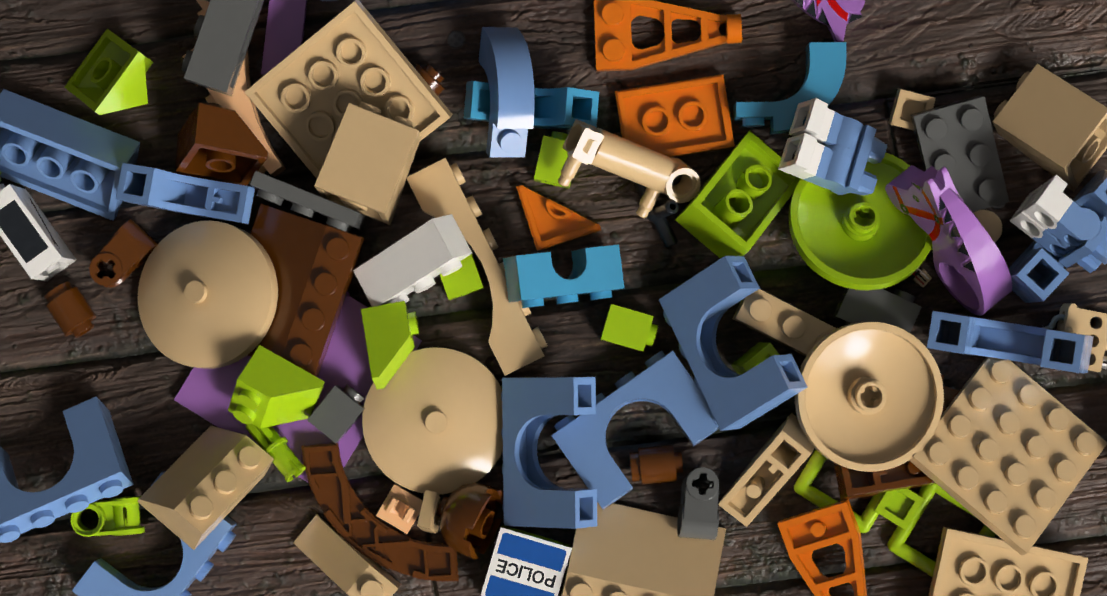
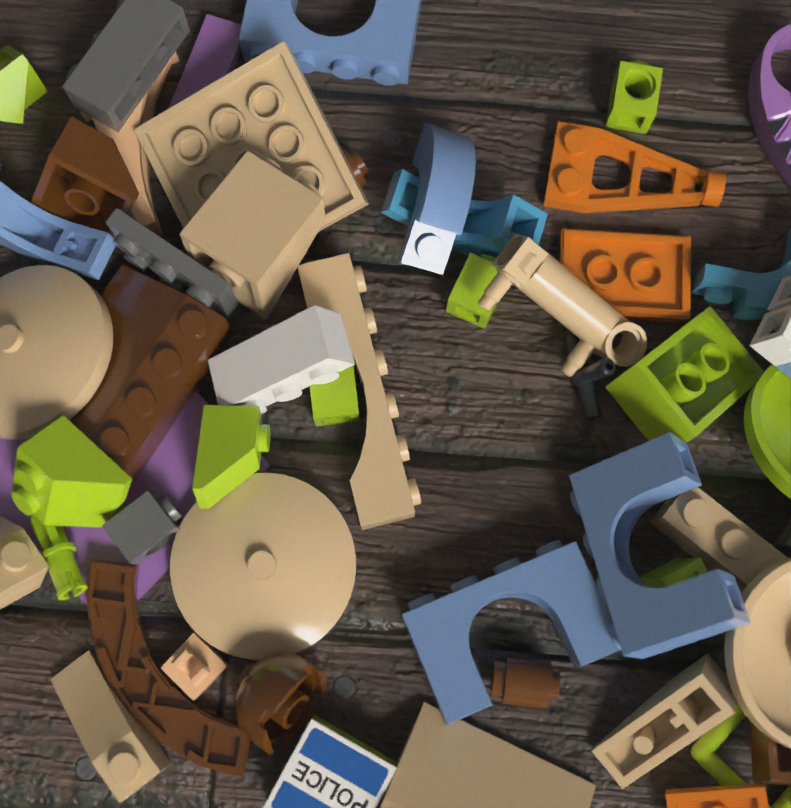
camera: 10 degrees right, 10 degrees down
tan tile [417,490,441,534] -> none
medium blue arch [501,377,598,529] -> none
dark azure arch [503,244,624,308] -> none
orange tile [516,185,601,251] -> none
lime brick [600,304,658,352] -> none
dark grey piece [677,467,719,540] -> none

